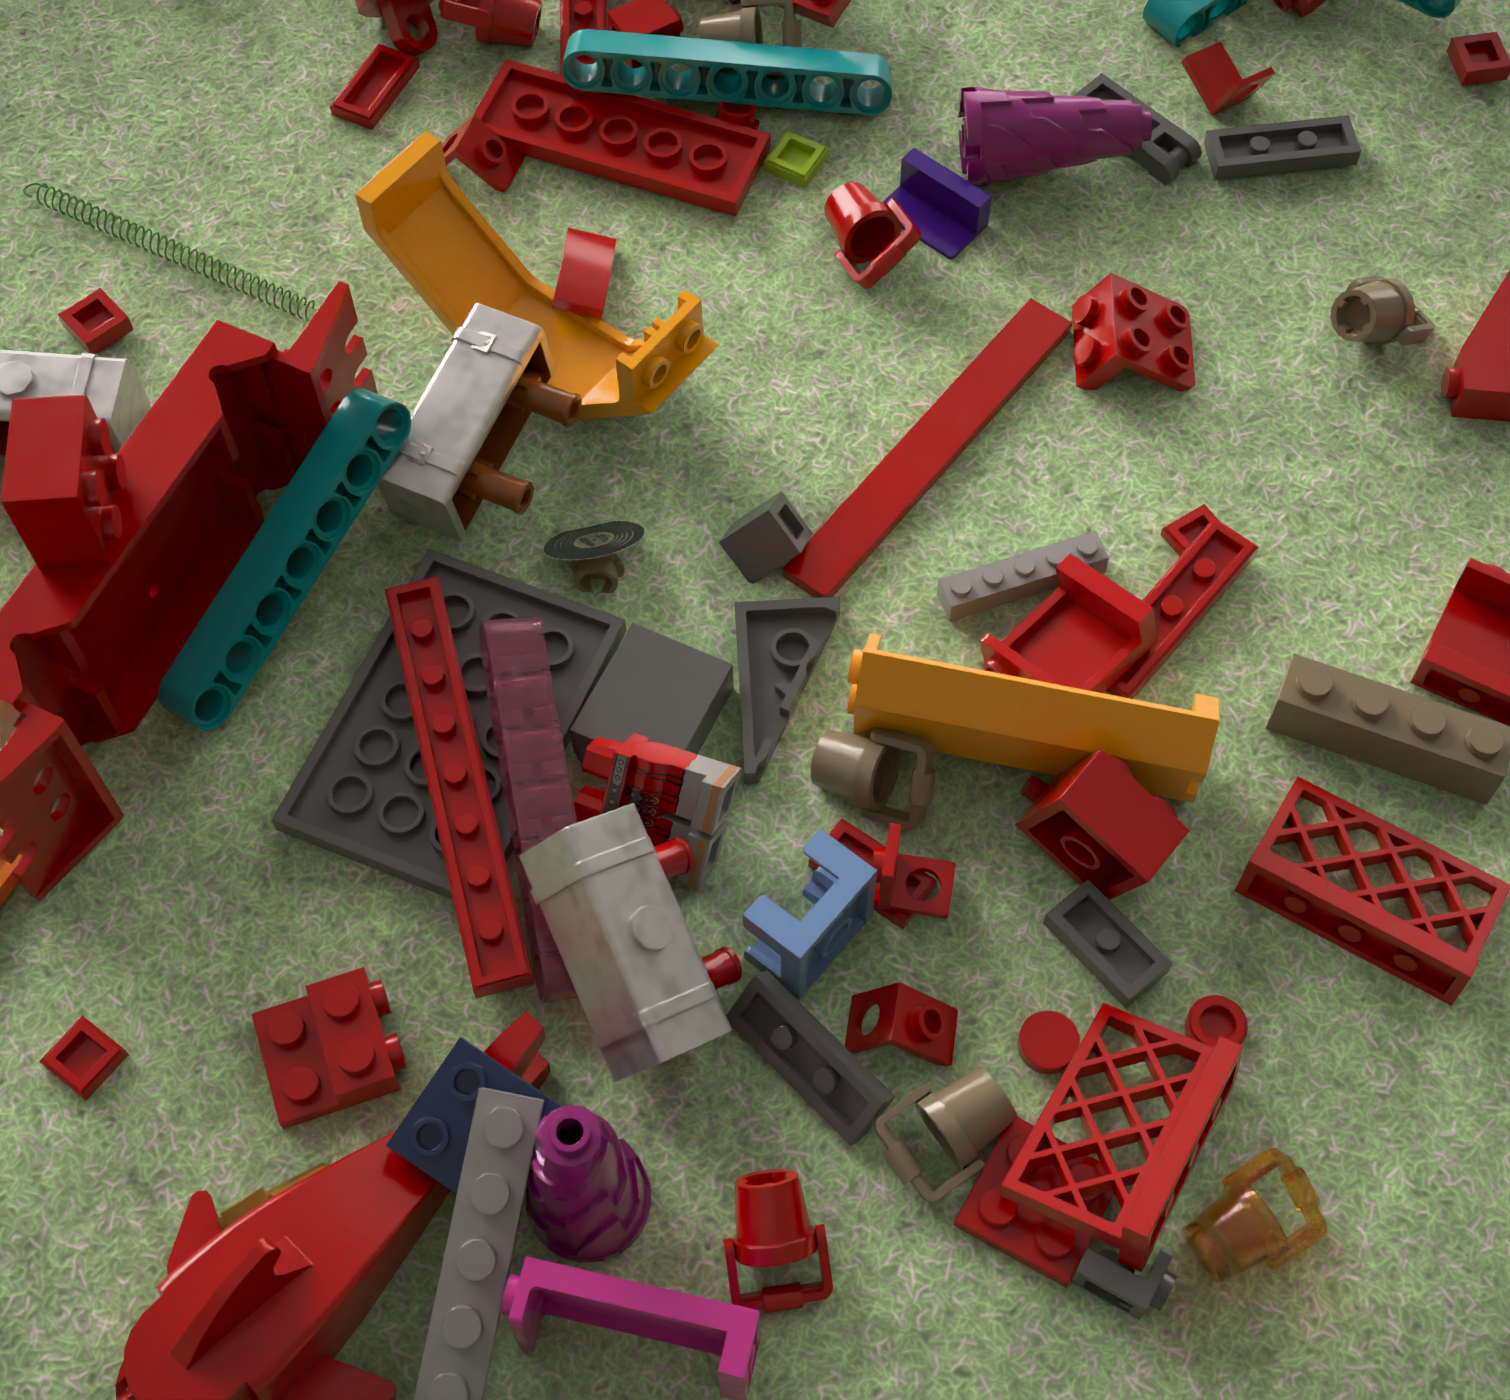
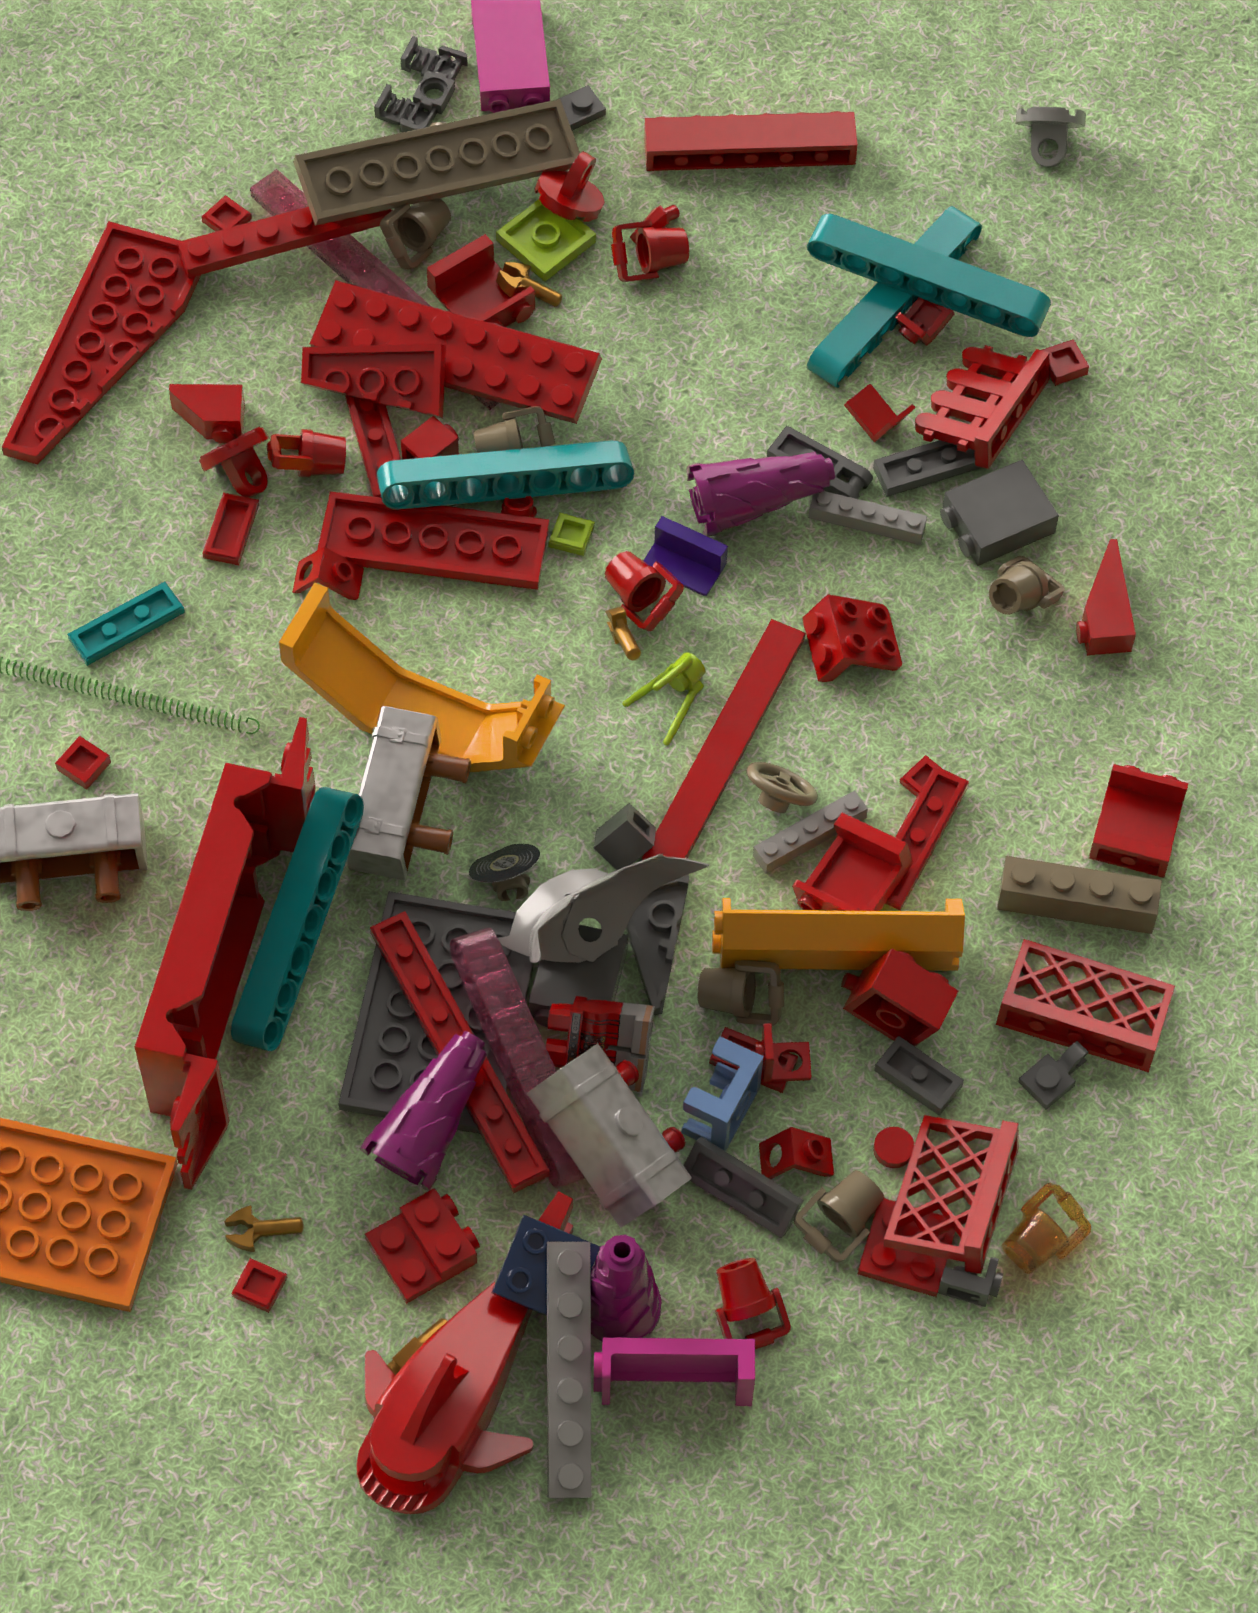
camera: 15 degrees left, 0 degrees up
red brick [0,394,126,569] -> none
red slope [552,228,617,319] -> none
red tile [1185,995,1248,1047] -> none
none -> teal tile [67,581,185,666]
none -> pearl gold bar [224,1205,304,1252]
none -> magenta cone [360,1031,487,1191]
none -> light grey piece [492,854,709,963]
none -> pearl gold bar [605,606,641,661]
none -> lime plant [622,652,706,745]
none -> dark tan piece [746,762,818,813]
none -> light grey piece [808,491,927,545]
none -> red fence [915,345,1050,469]
none -> dark grey brick [940,460,1059,566]
none -> dark grey plate [1018,1041,1088,1110]

